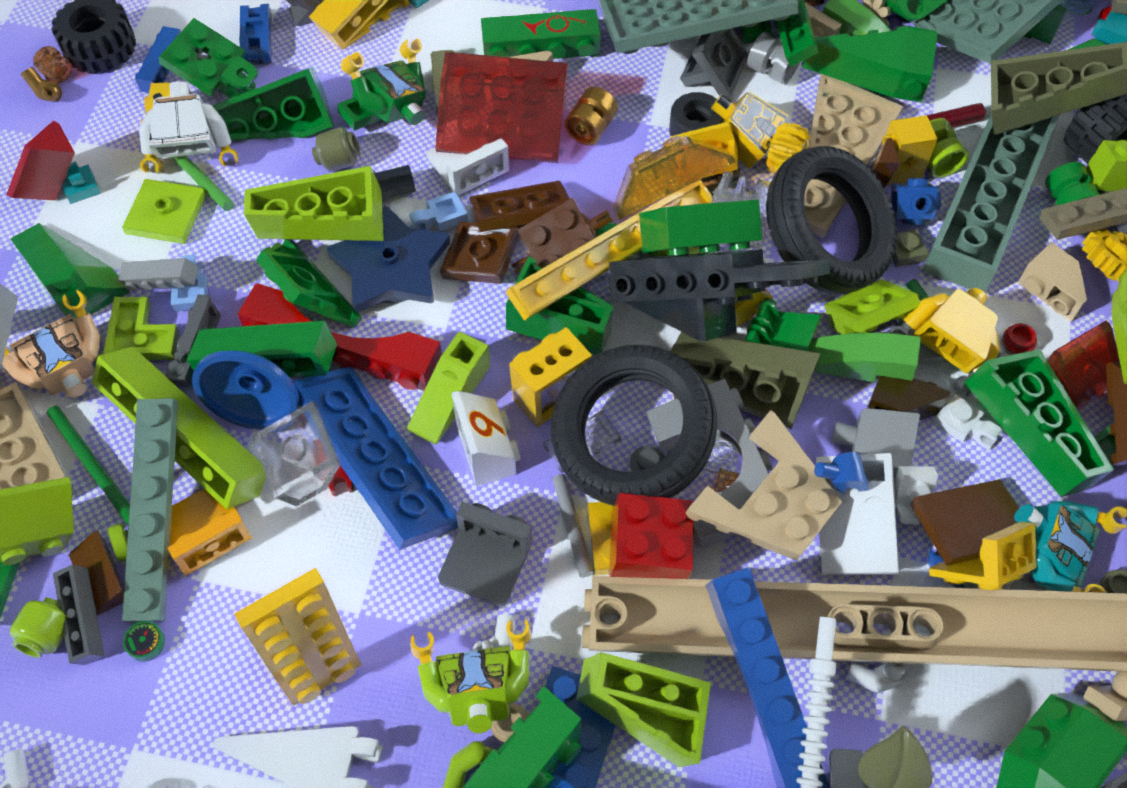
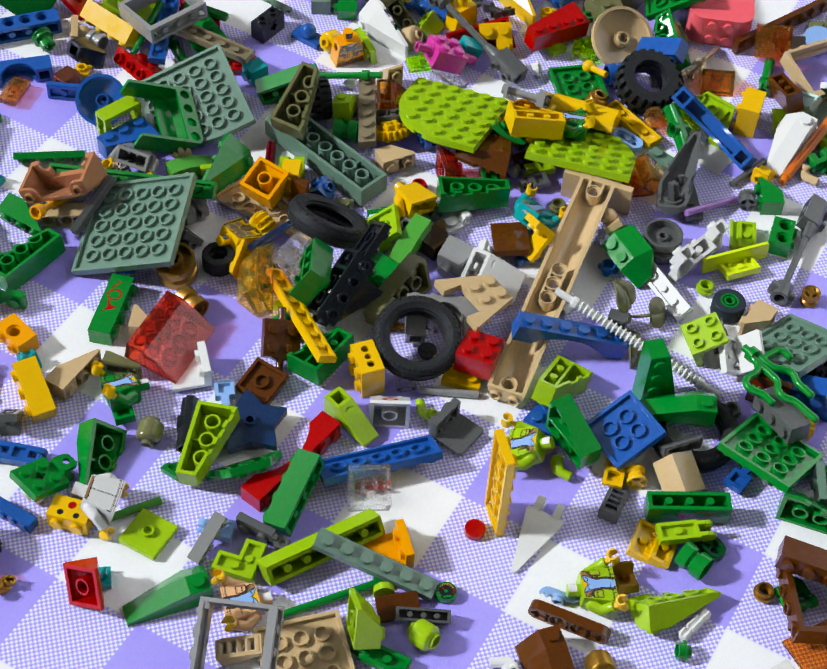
camera: 75 degrees left, 10 degrees down
blue dish [192,350,299,430] -> none
reddish brown tile [469,180,570,233] -> none
blue piece [814,452,869,494] -> none
none -> tan slope [44,349,102,401]
none -> pearl gold wheel [155,242,198,290]
none -> light orange slope [239,156,290,210]
none -> clear blue bar [247,221,293,251]
none -> lime arm [415,398,438,422]
none -> blue plate [597,259,619,277]

